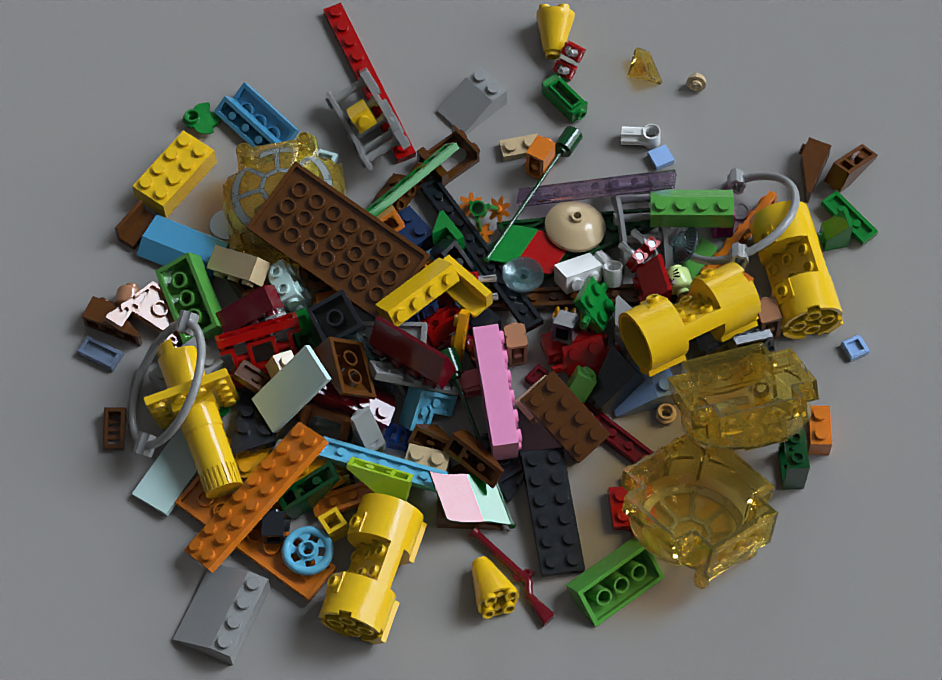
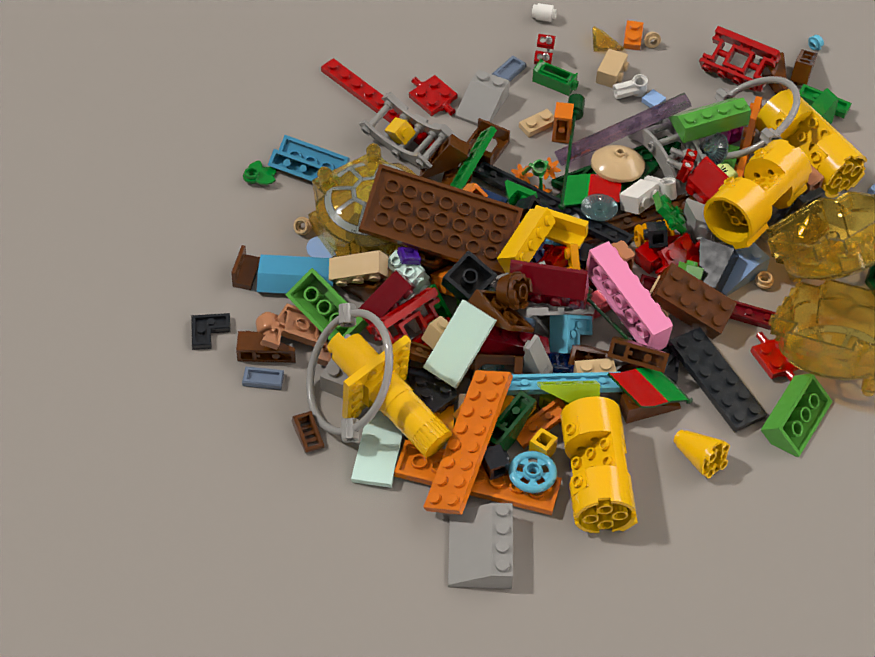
camera: 25 degrees left, 10 degrees down
yellow brick [132,130,217,218] -> none
dark red piece [469,527,556,627] -> none
yellow cone [536,4,575,60] -> none
none -> black tile [191,313,231,350]
none -> tan plate [293,217,312,235]
none -> dark purple tile [397,247,421,265]
none -> red plate [409,75,458,116]
none -> reddish brown slope [420,134,469,178]
none -> sand blue tile [492,56,526,81]
none -> reddish brown cone [496,271,532,310]
none -> white brick [532,3,557,22]
none -> tan brick [596,49,629,88]
none -> orange plate [623,20,644,50]
none -> red fence [699,26,781,92]
none -> medium azure plate [808,34,824,51]

